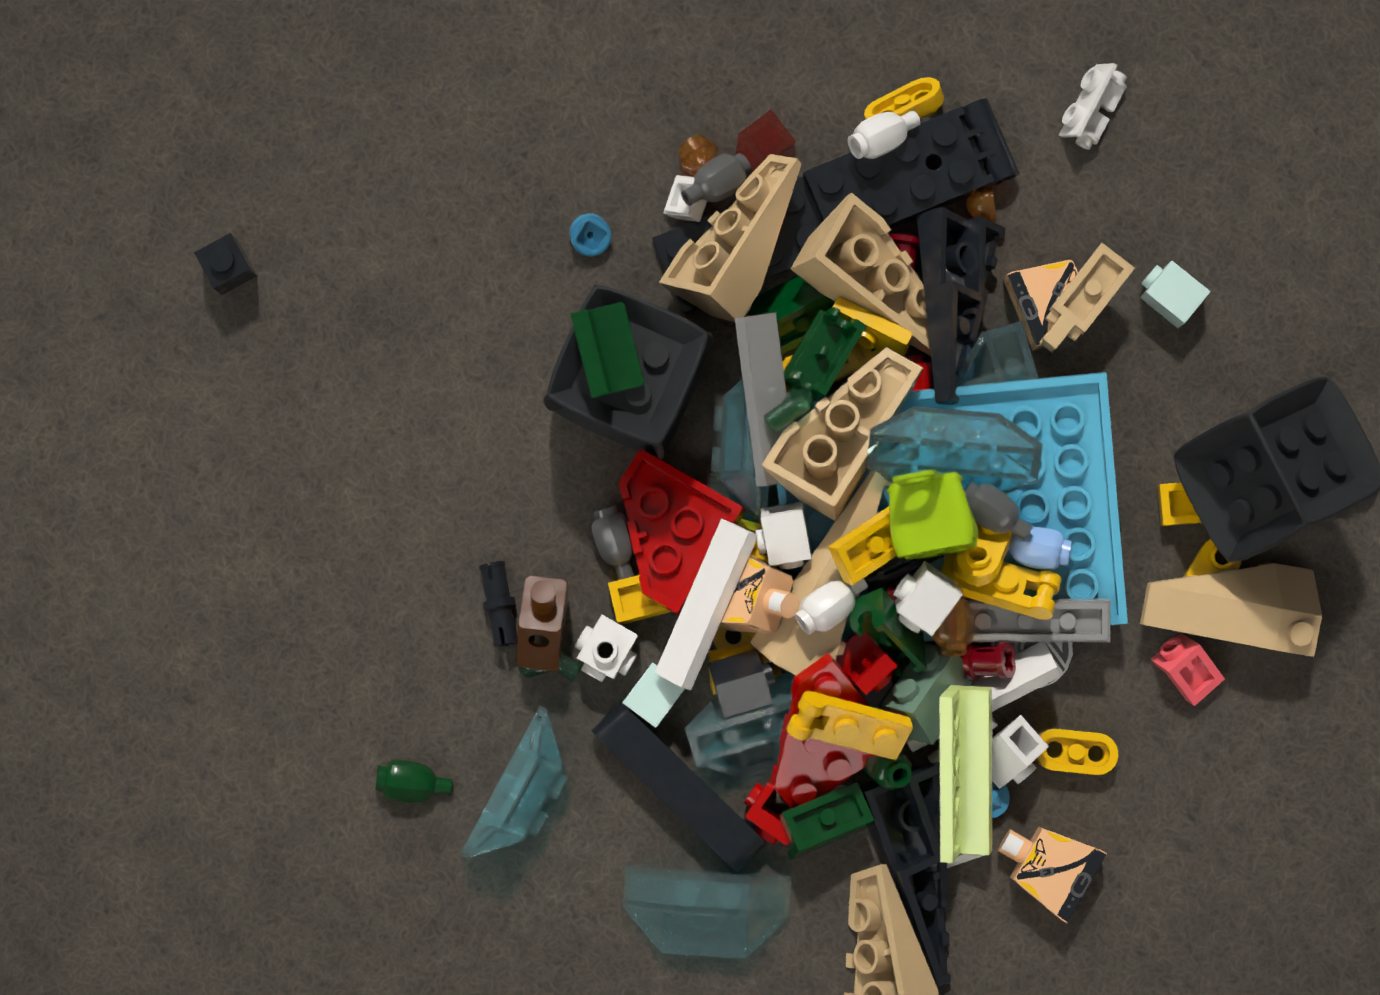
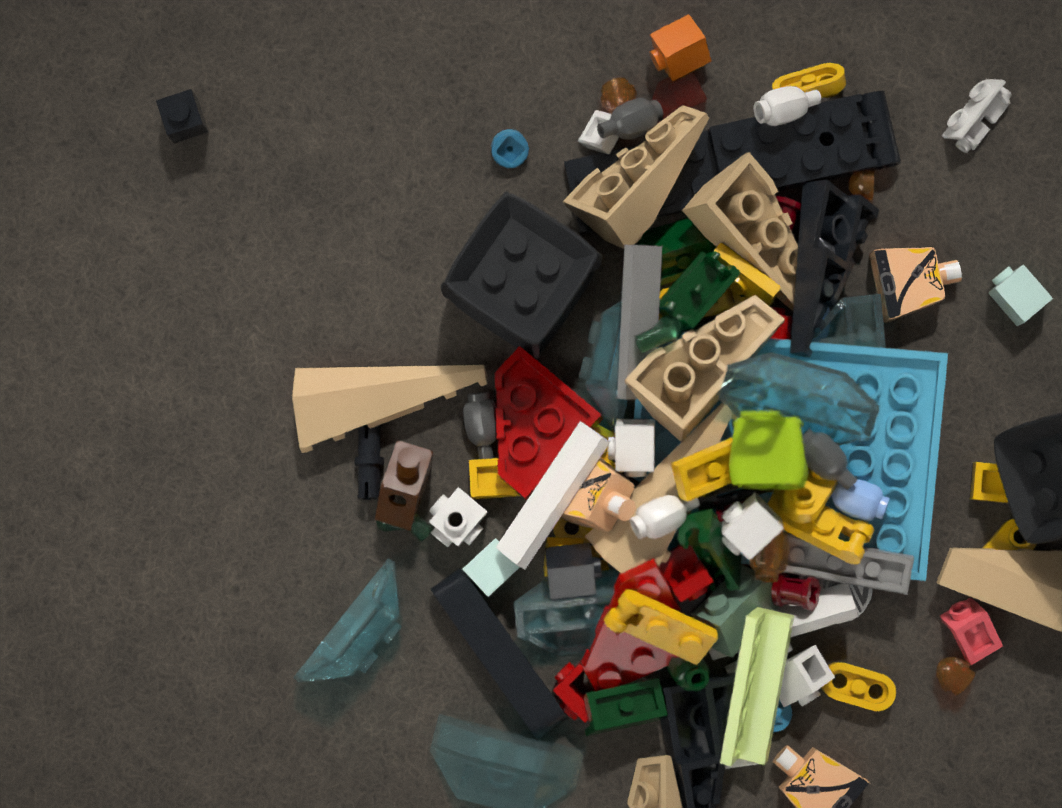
camera: 10 degrees right, 0 degrees up
dark green plant [375,759,452,803] -> none
dark green panel [570,302,645,398] -> none
tan hinge [1039,243,1135,353] -> none
none -> tan wedge [292,365,487,453]
none -> orange brick [649,14,712,82]
none -> clear orange plate [936,656,976,696]

